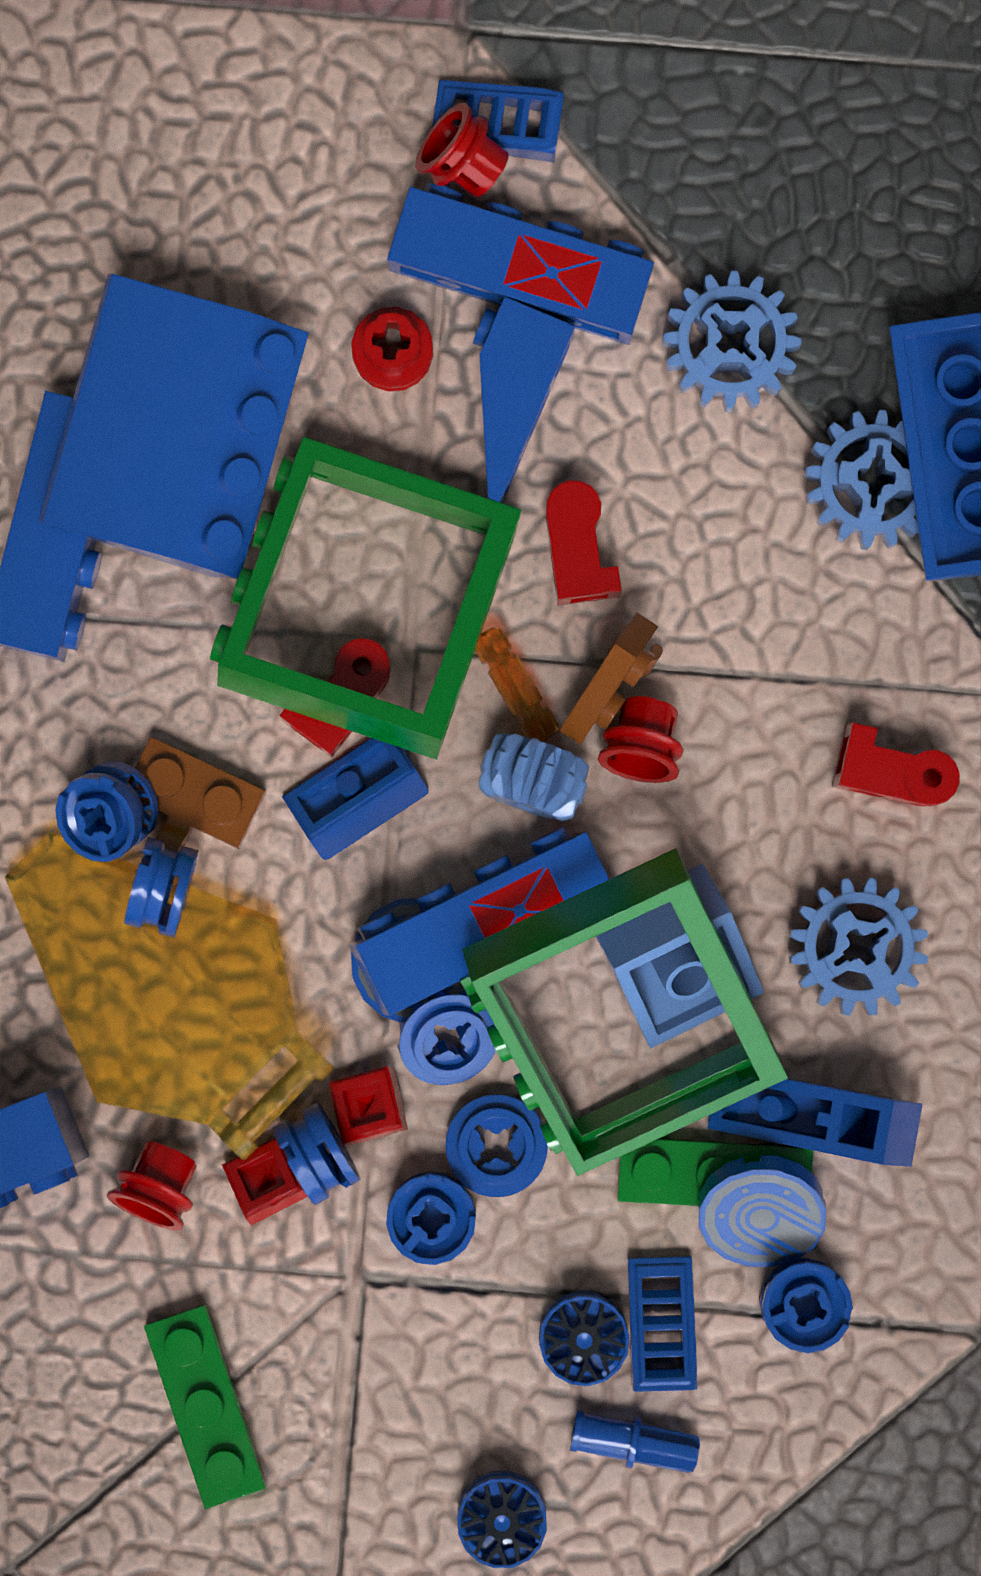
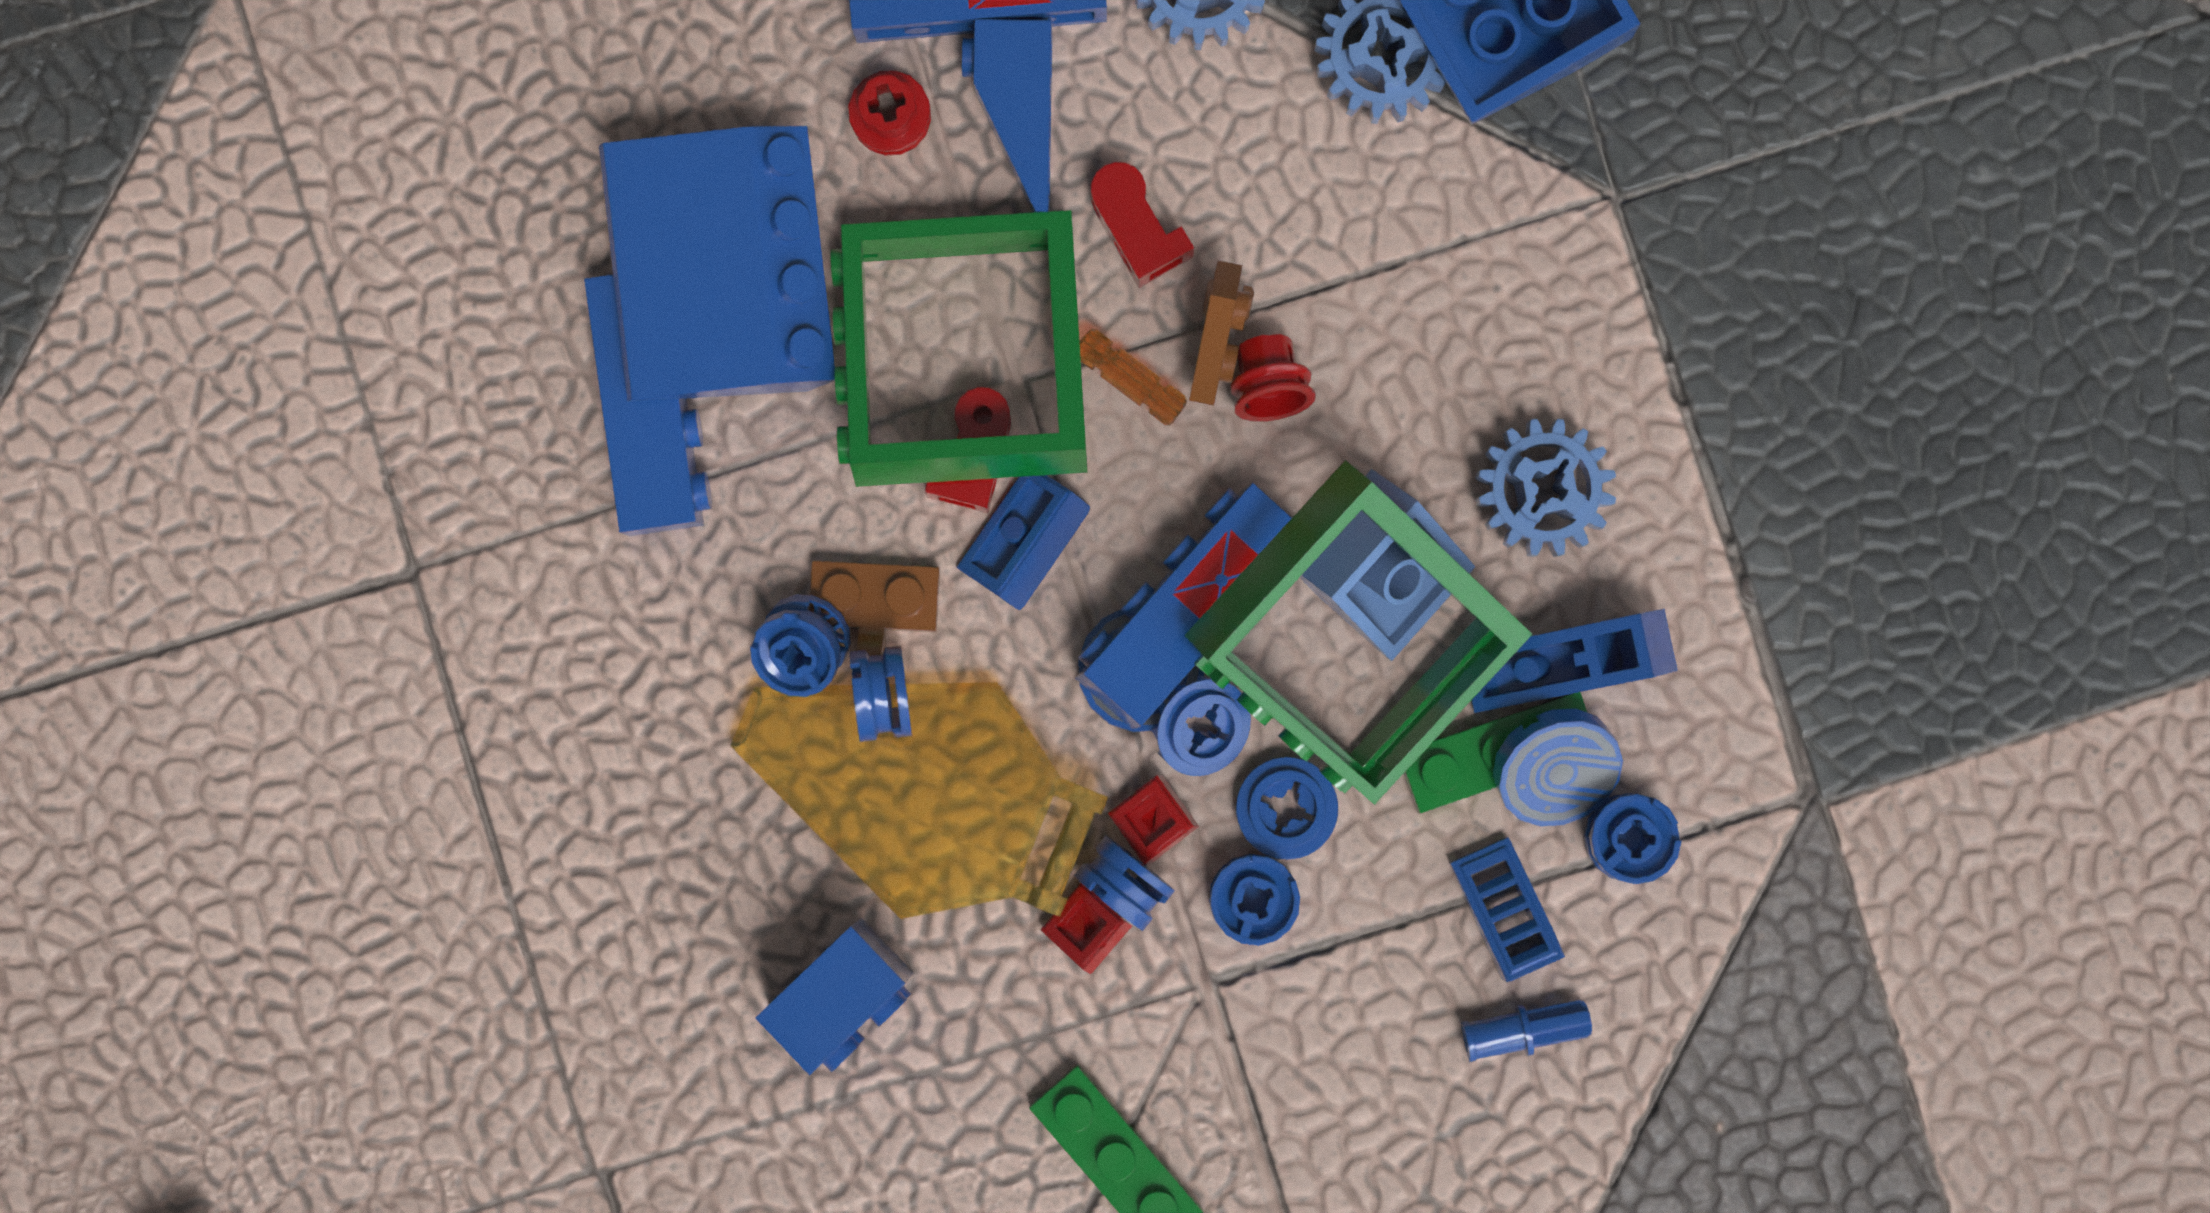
camera: 25 degrees left, 0 degrees up
red piece [107,1141,197,1231] -> none
blue wheel [457,1470,547,1569] -> none
medium blue gear [478,733,589,821] -> none
blue wheel [539,1290,629,1386] -> none
red leg [832,723,960,807] -> none

